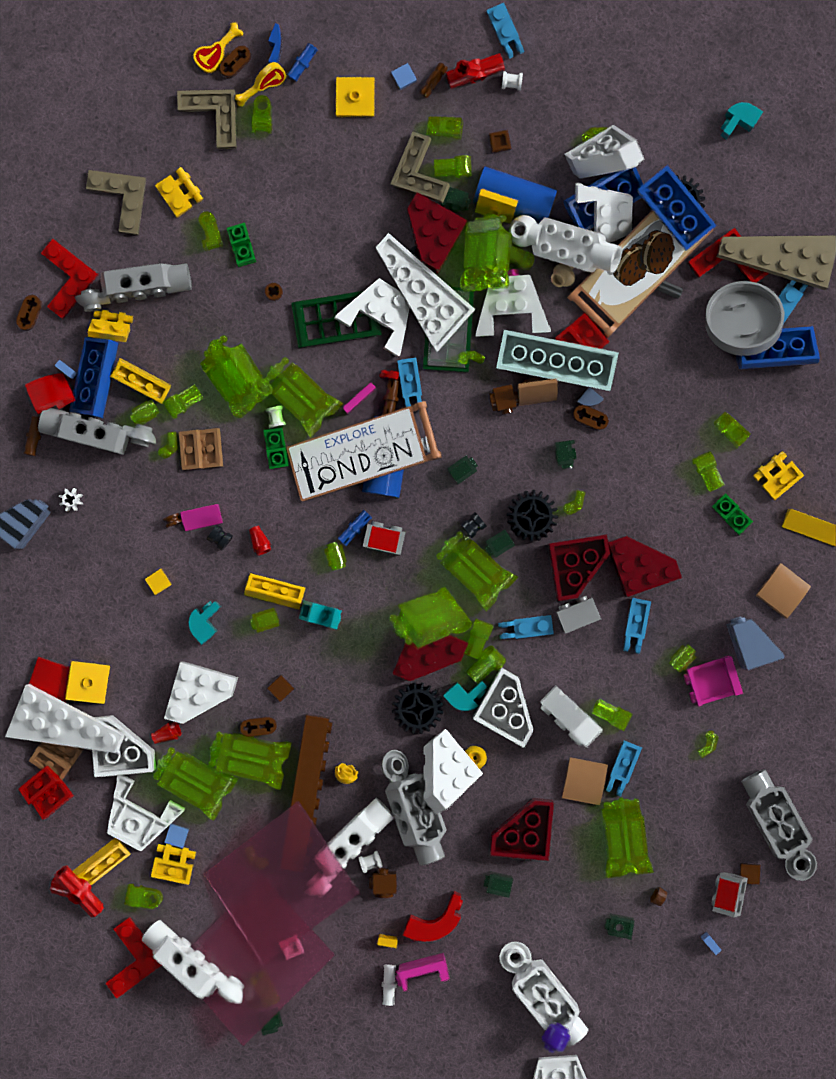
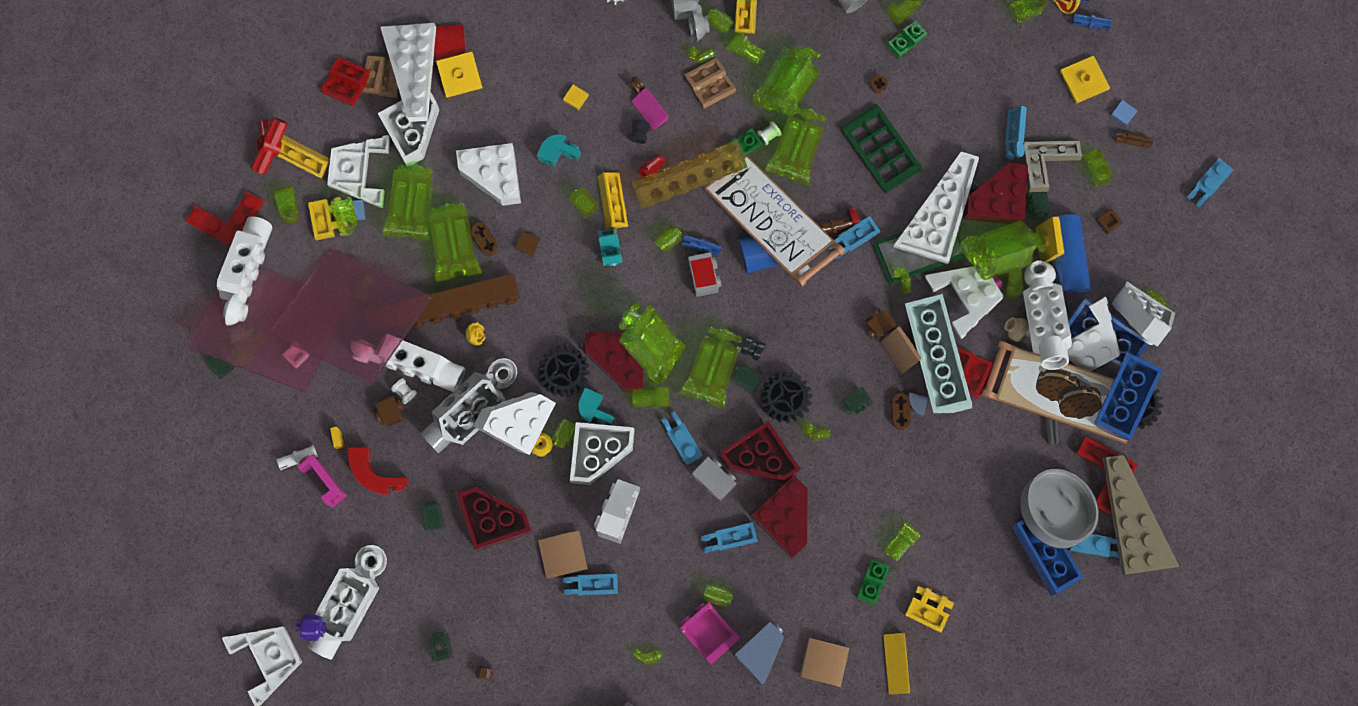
camera: 65 degrees right, 10 degrees down
red cone [151,721,181,744] -> none
white wing [334,278,410,357] -> none
dark pink tile [343,383,376,414] -> none
clear neon green piece [434,155,472,178] -> none
red piece [446,53,505,89] -> none
clear green brick [447,455,478,485] -> none
clear neon green piece [466,645,506,684] -> none
white bush [502,71,523,91] -> none
clear neon green piece [591,698,633,731] -> none
clear neon green piece [602,797,654,879] -> none
clear neon green leg [713,412,751,449] -> none
teal brick [720,102,763,140] -> none
none -> clear neon green piece [331,197,358,236]
none -> clear neon green brick [551,419,576,449]
none -> clear yellow brick [632,141,748,209]
none -> dark azure hinge [1005,106,1027,160]

